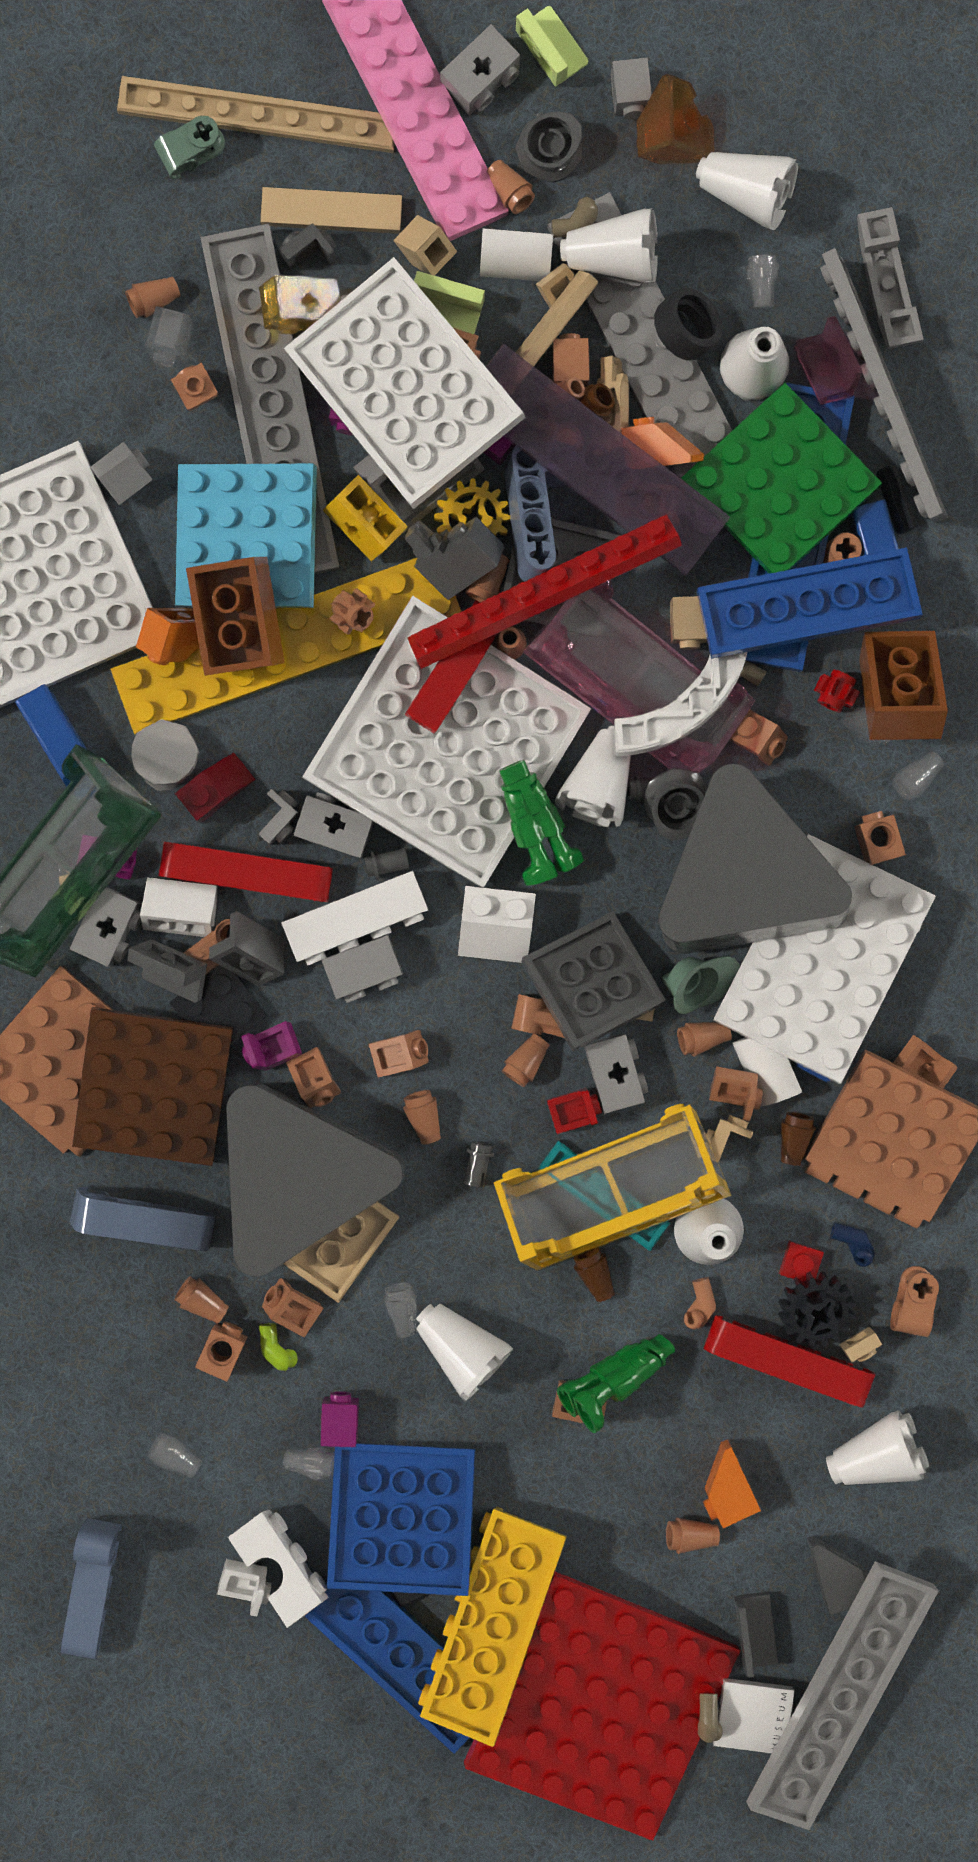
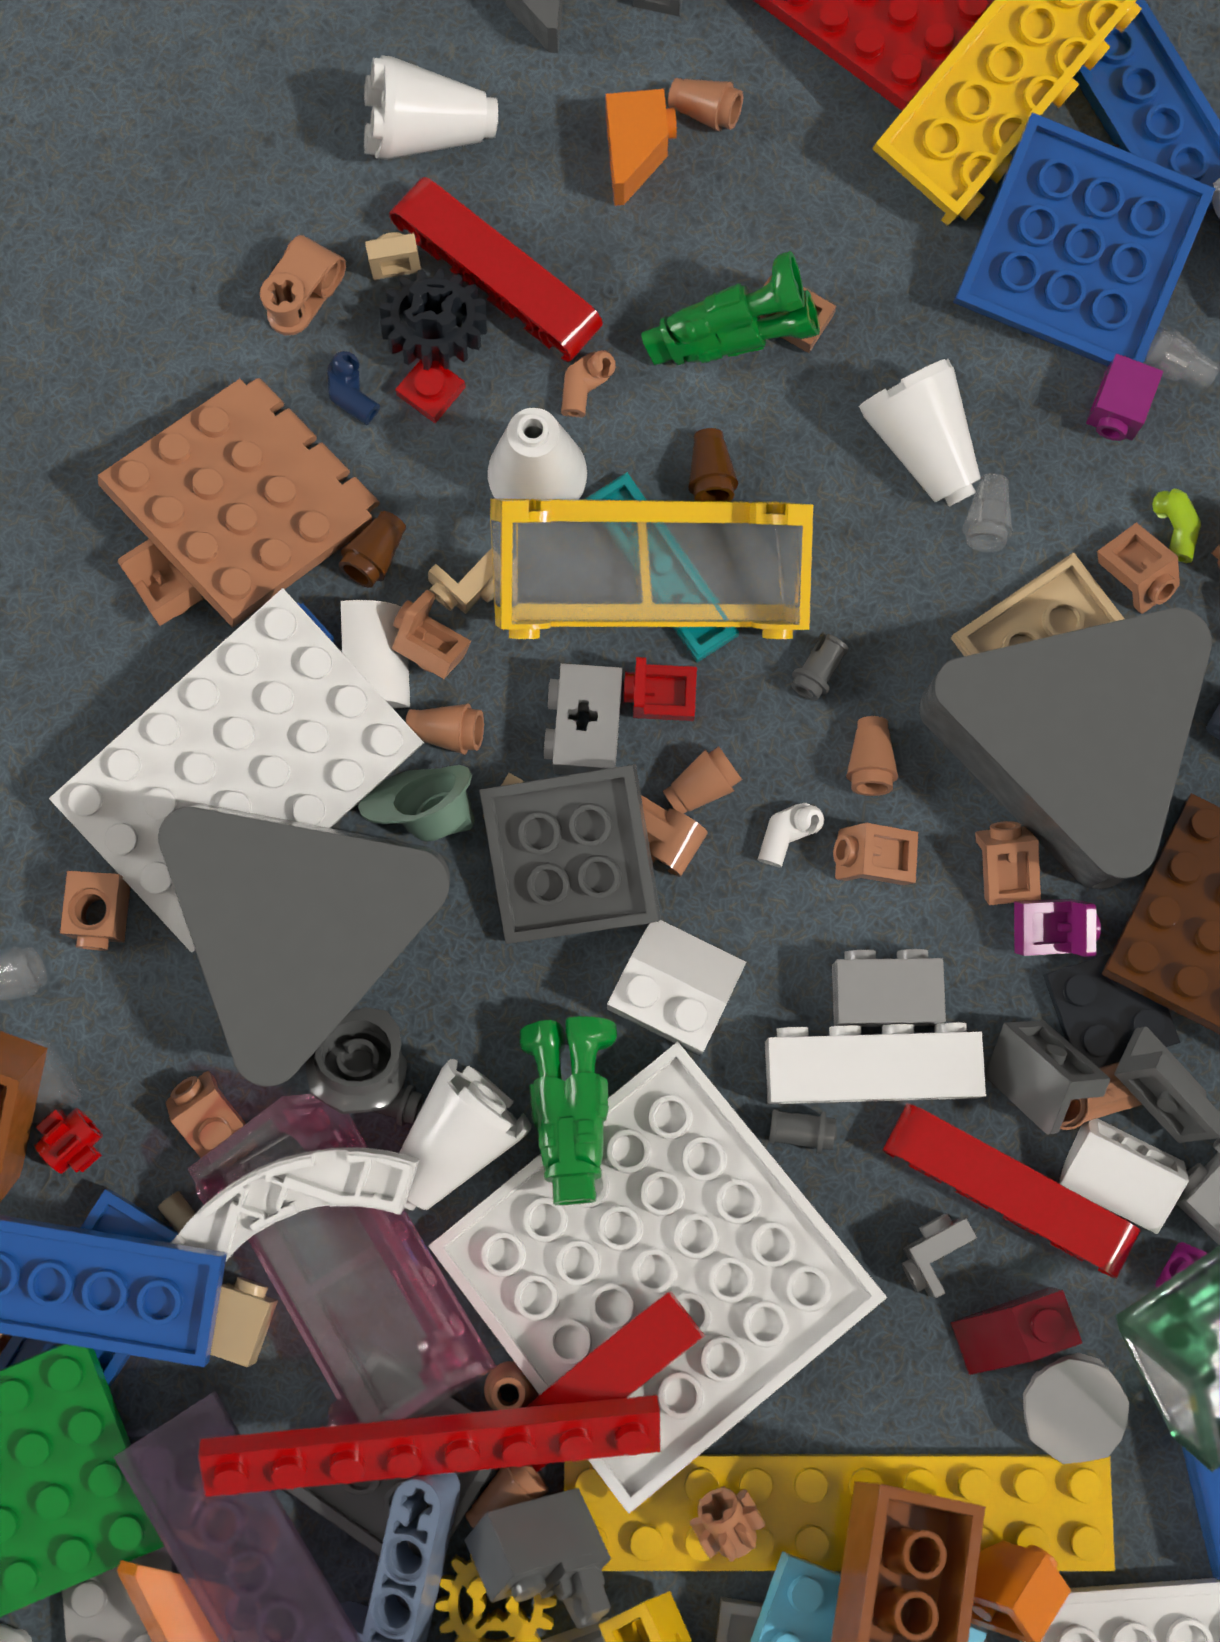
camera: 160 degrees left, 10 degrees down
light grey brick [293,792,374,859] -> none
none -> white arm [758,803,824,868]

